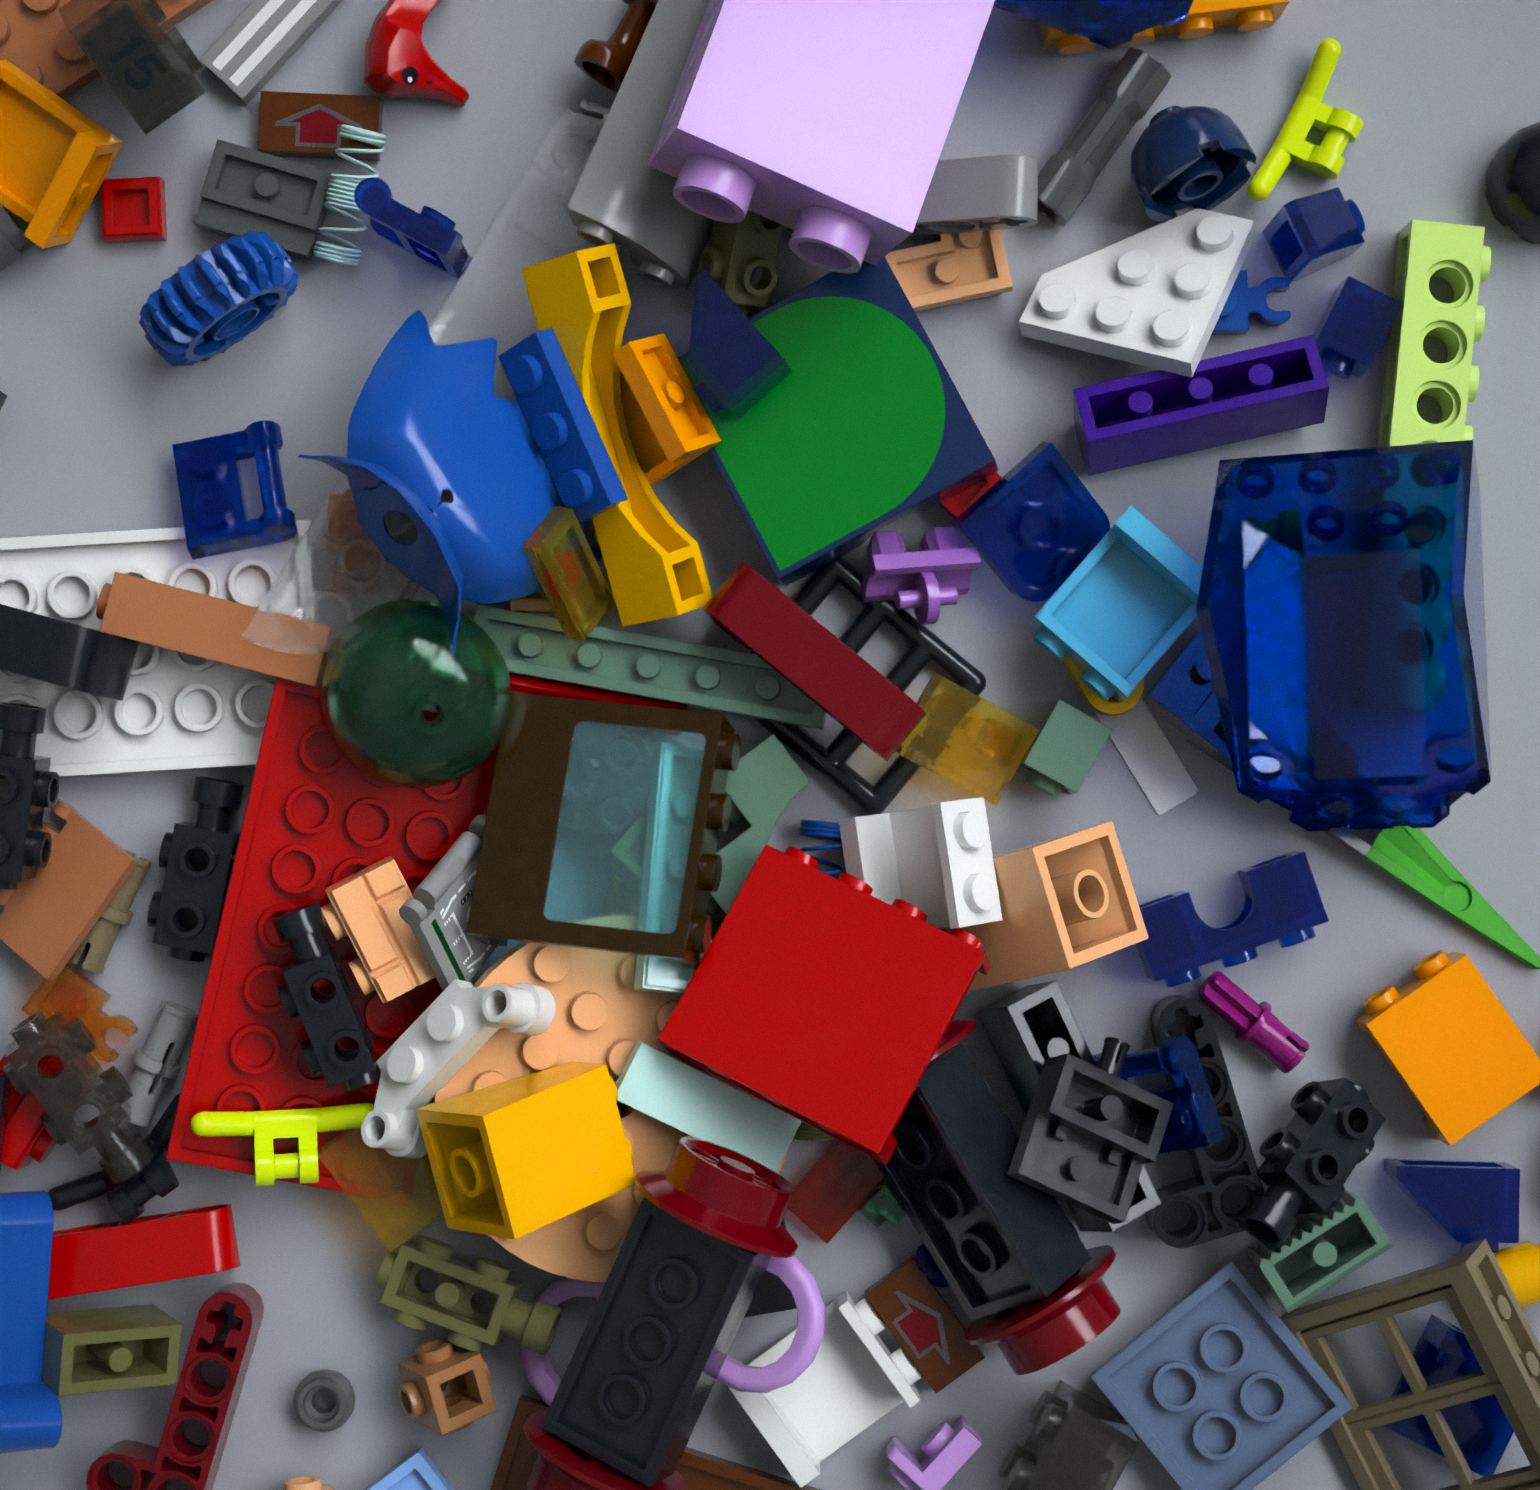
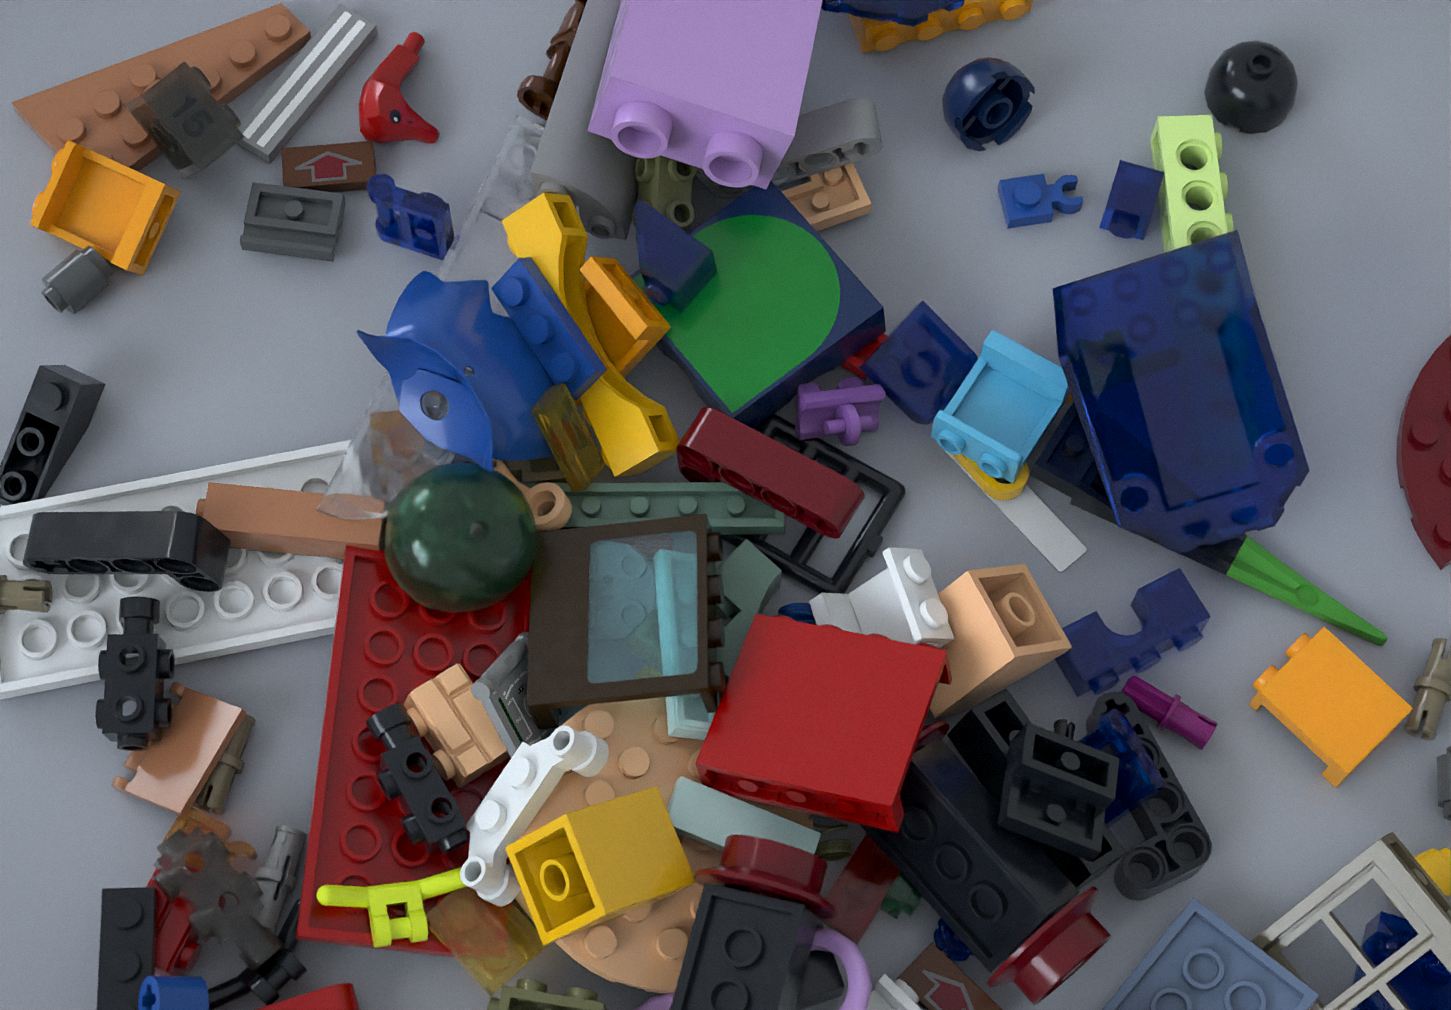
camera: 20 degrees left, 20 degrees down
red tile [101,177,167,243] -> none
blue gear [139,231,299,366] -> none
black brick [147,776,244,962] -> none
clear blue plate [172,420,297,560] -> none
light aqua piece [313,124,387,266] -> none
clear yellow plate [895,671,1040,805] -> none
white plate [1019,208,1255,378] -> none
sand green brick [1019,699,1113,798] -> none
dark grey axle [1038,47,1172,227] -> none
dark purple brick [1073,335,1329,476] -> none
black brick [1240,1078,1386,1247] -> none
neon yellow piece [1247,38,1364,201] -> none
sand green brick [1247,1190,1393,1313] -> none
clear blue slope [1262,187,1365,284] -> none
clear blue slope [1383,1159,1520,1253] -> none
none -> light nougat plate [485,458,572,532]

